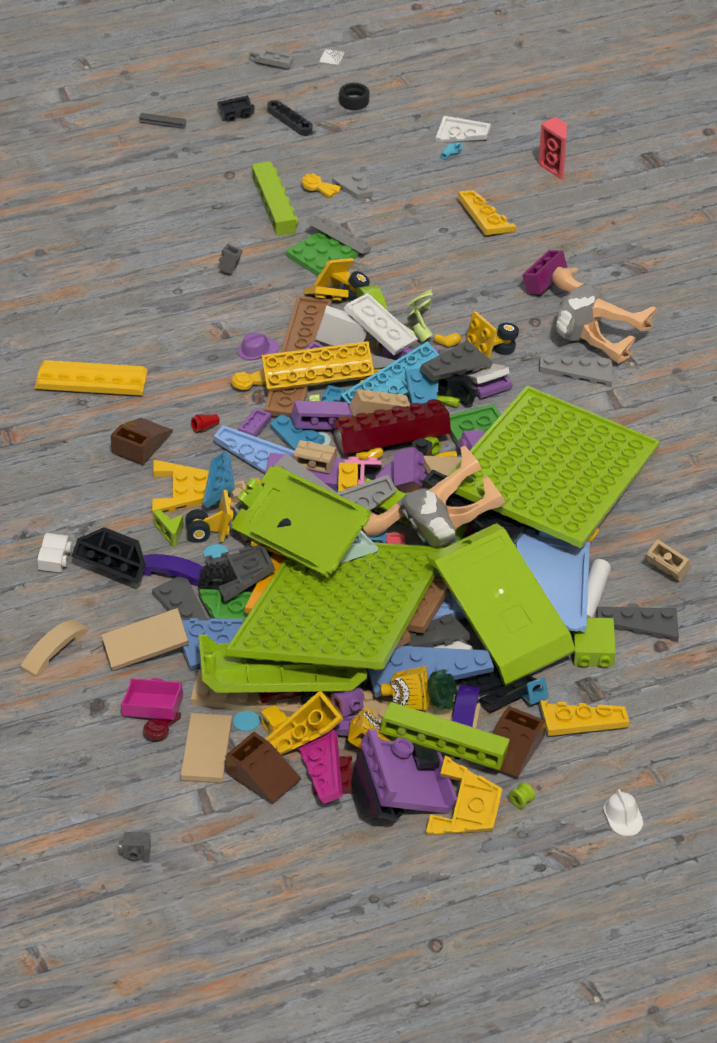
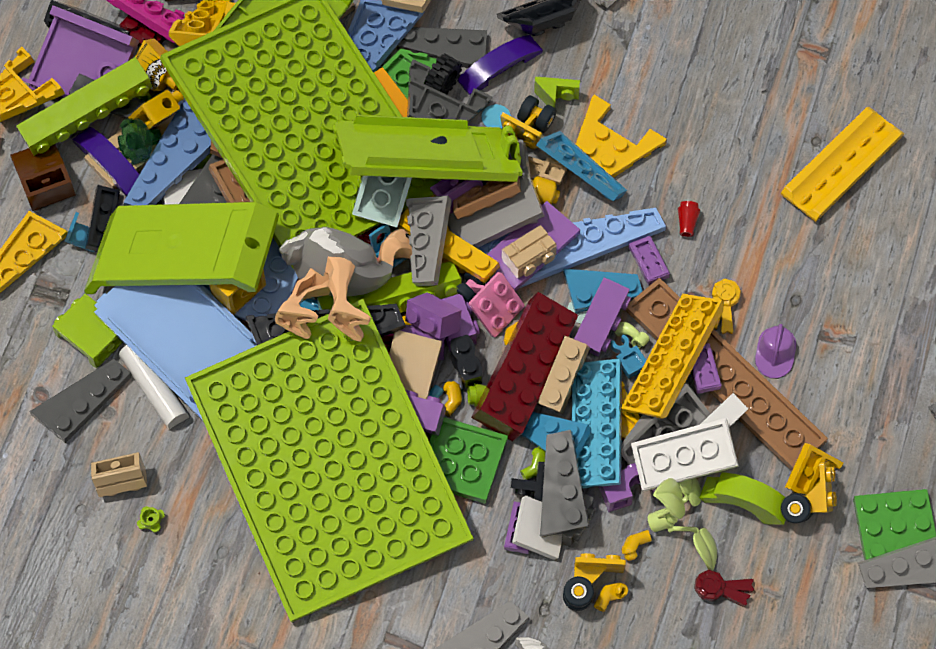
camera: 130 degrees right, 20 degrees up
reddish brown slope [110,418,173,464] -> none
none -> lime plate [137,506,165,533]
none -> dark red piece [694,570,754,607]

